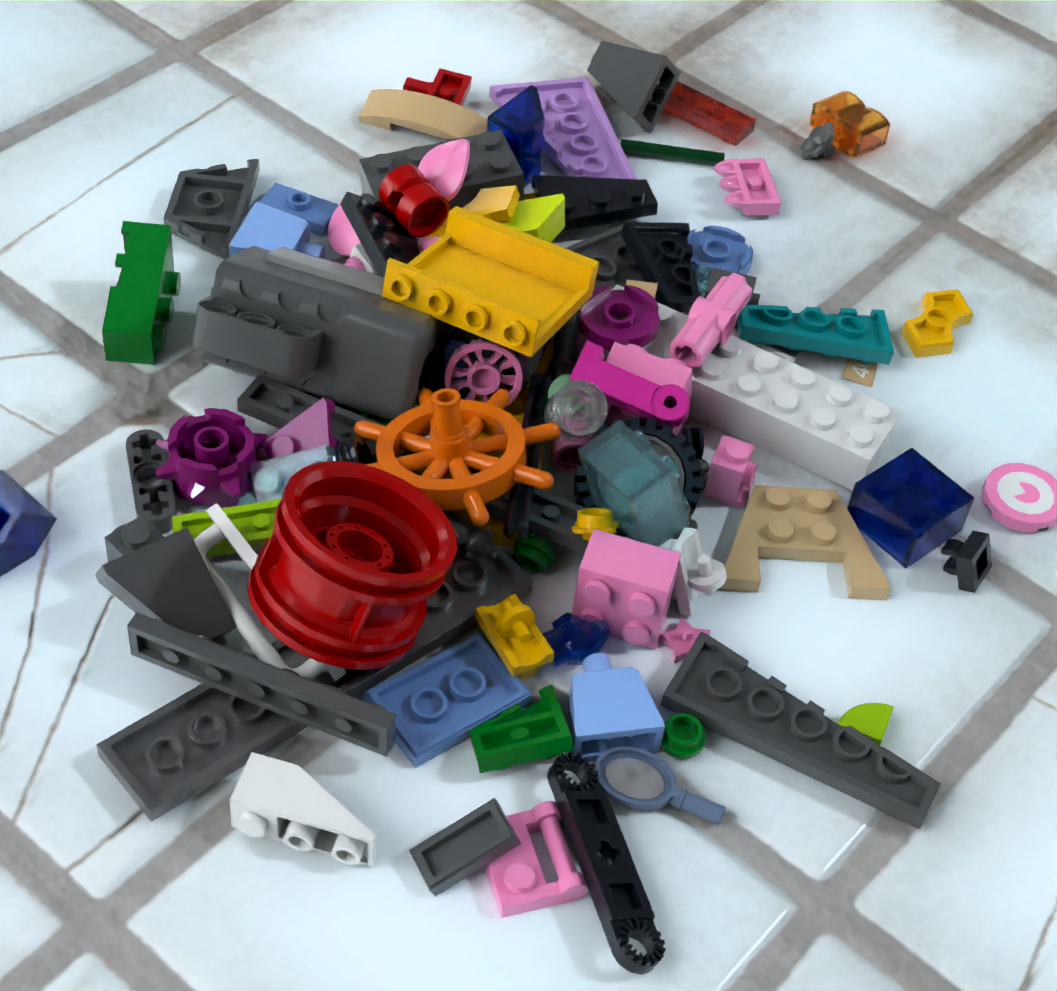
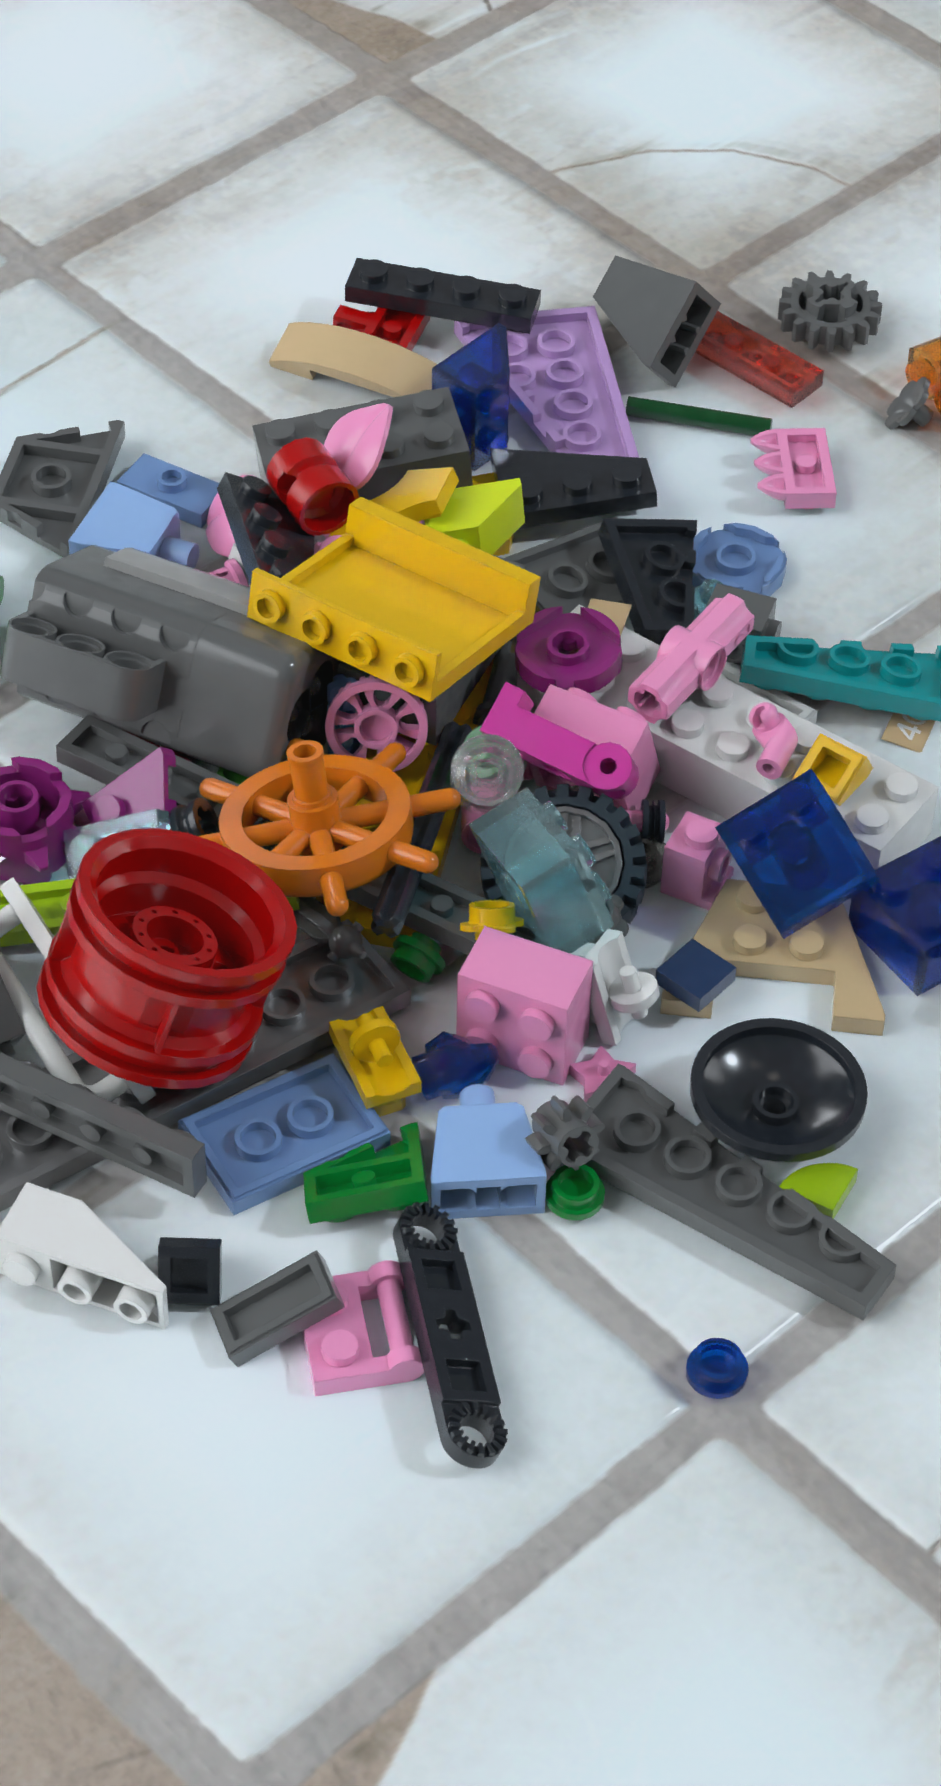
camera: 10 degrees right, 0 degrees up
sand blue piece [595,746,726,825] -> none
none -> black tile [158,1237,222,1306]
none -> black plate [345,258,541,334]
none -> dark grey gear [525,1095,605,1171]
none -> dark blue tile [655,938,737,1012]
none -> clear blue plate [686,1338,749,1399]
none -> black dish [689,1018,868,1162]
none -> clear blue slope [715,768,880,939]
none -> bright pink arm [749,702,798,779]
none -> dark grey gear [778,270,882,352]
none -> yellow slope [792,733,873,806]

